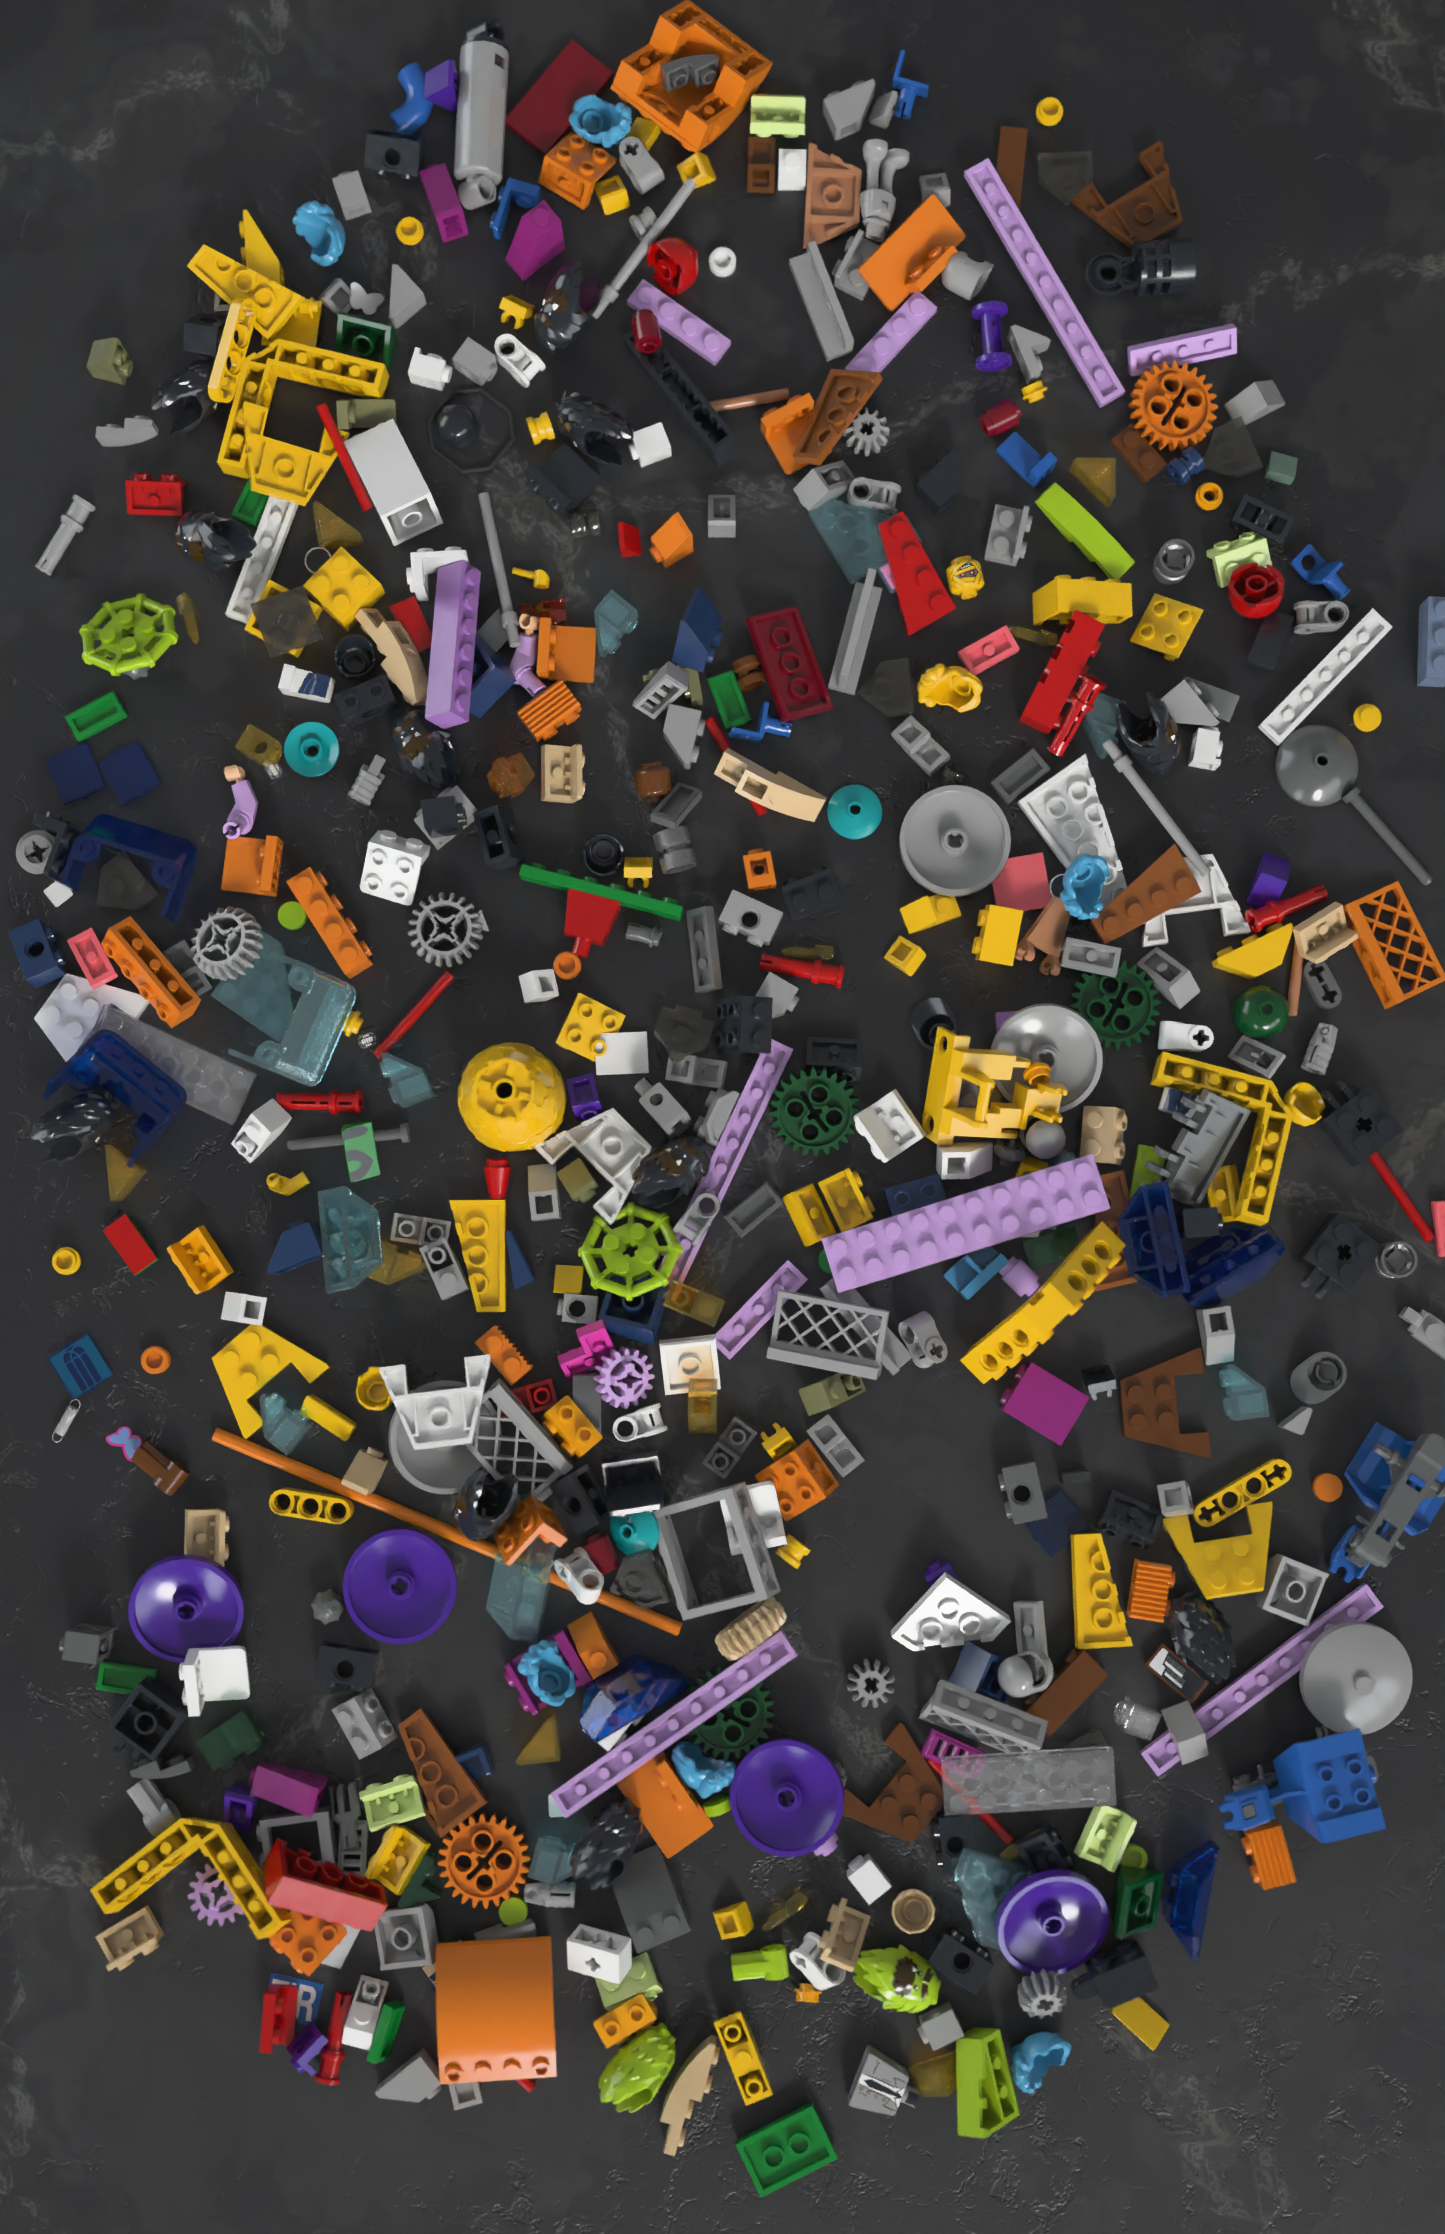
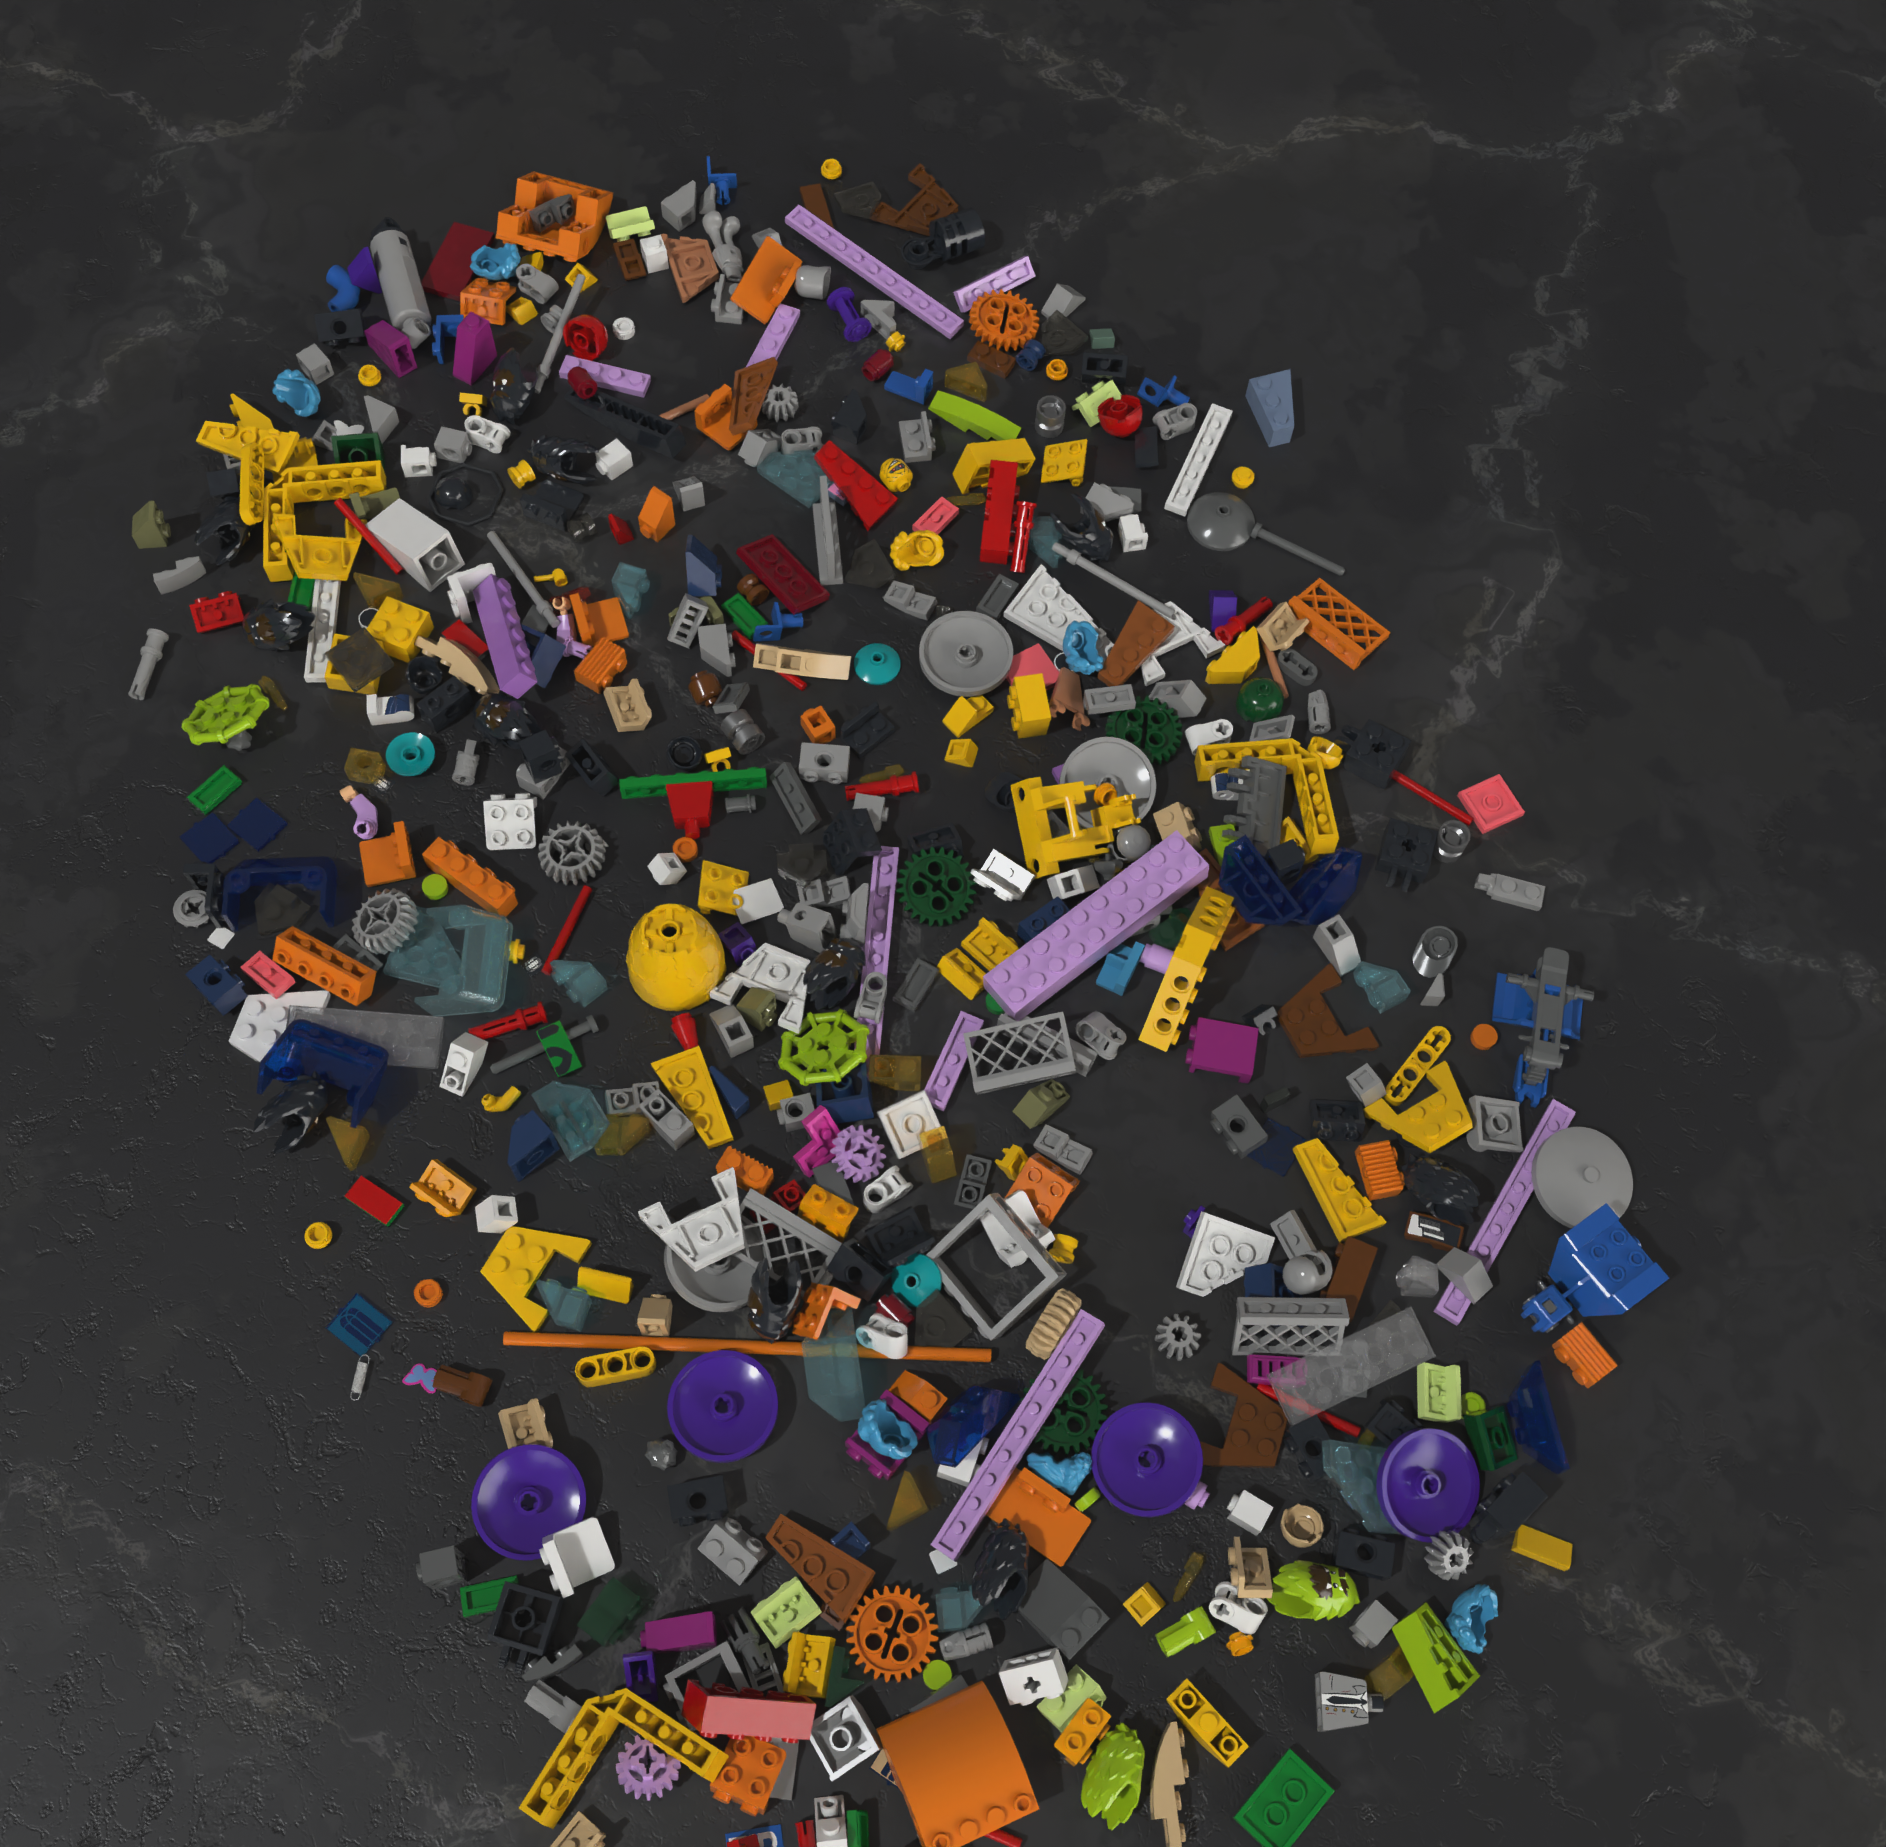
camera: 25 degrees left, 20 degrees down
yellow hair [356,1366,393,1411] -> none
clear orange brick [486,752,535,799] -> none
light grey fence [789,241,854,362] -> none

